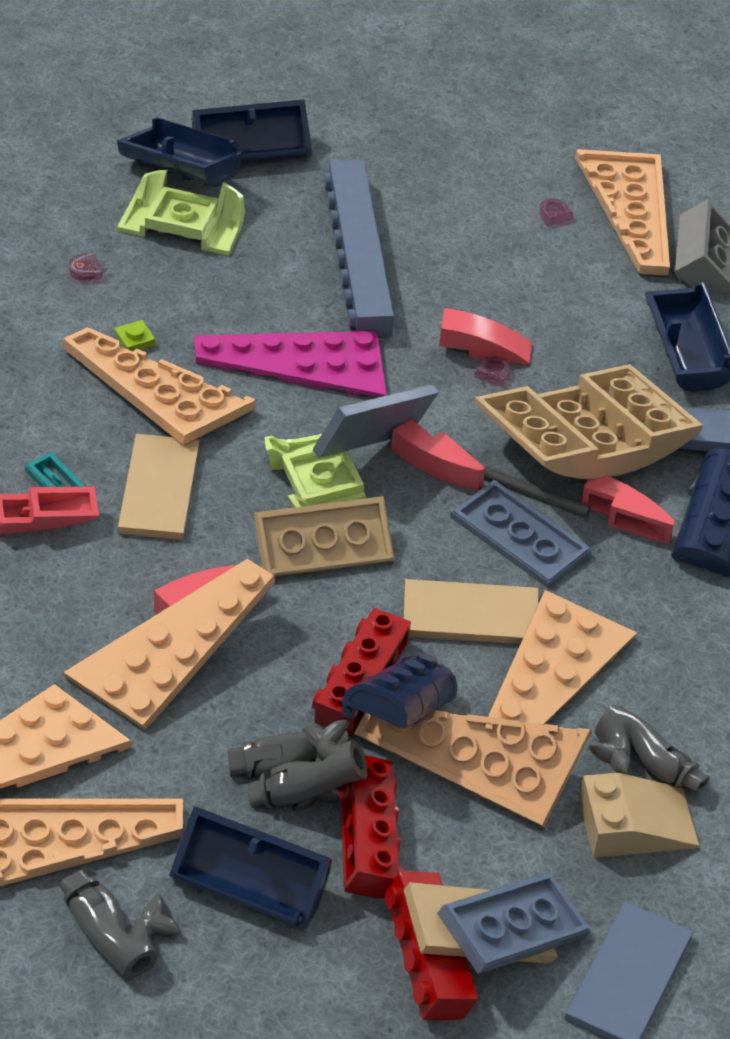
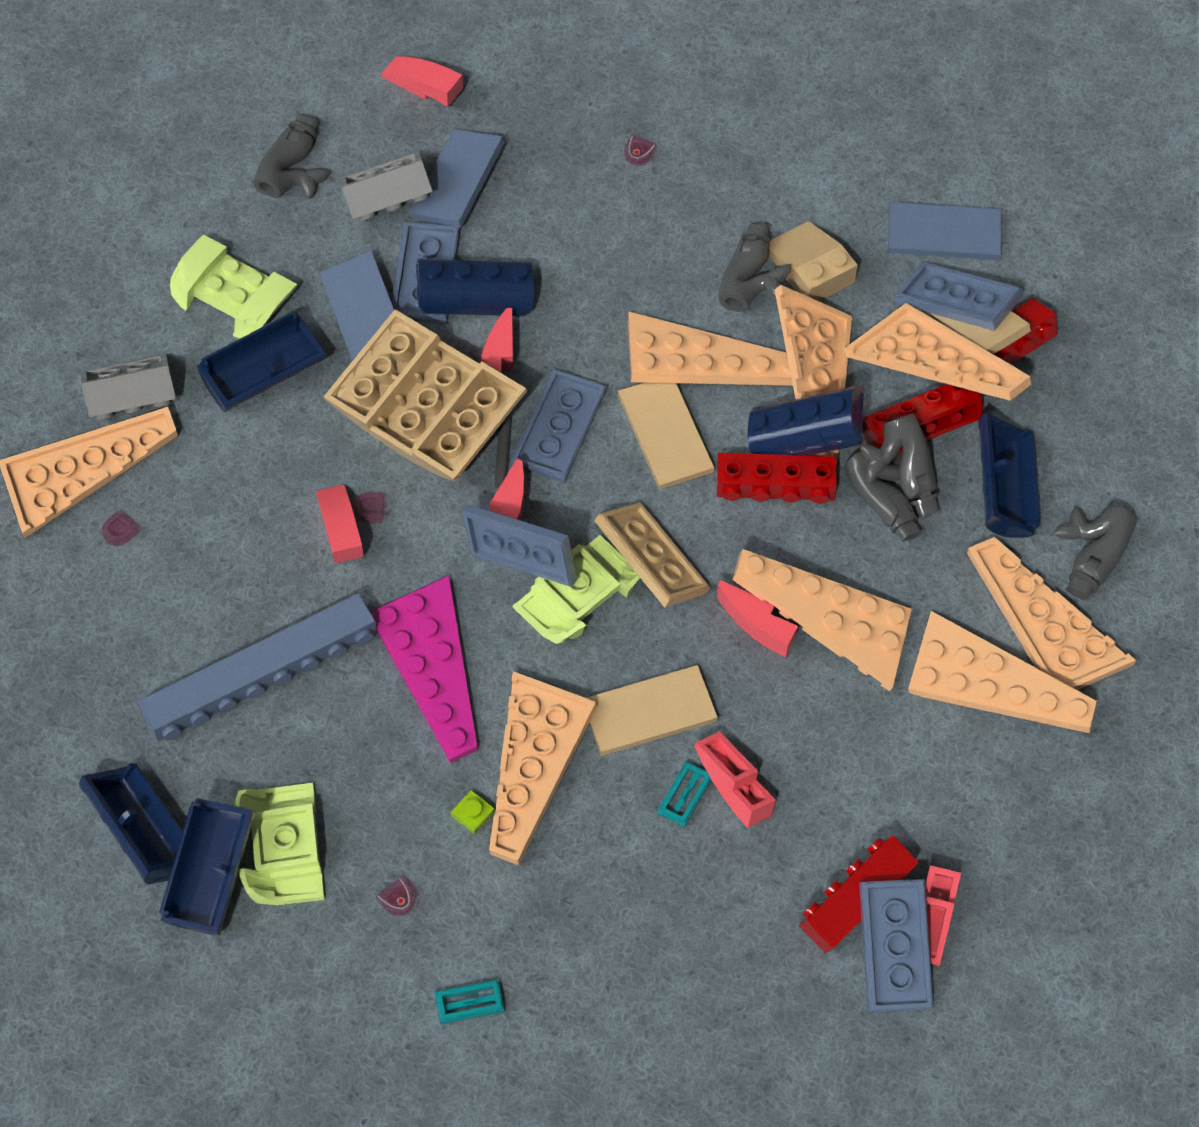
camera: 110 degrees left, 15 degrees up
none -> light nougat wing [844,303,1031,401]

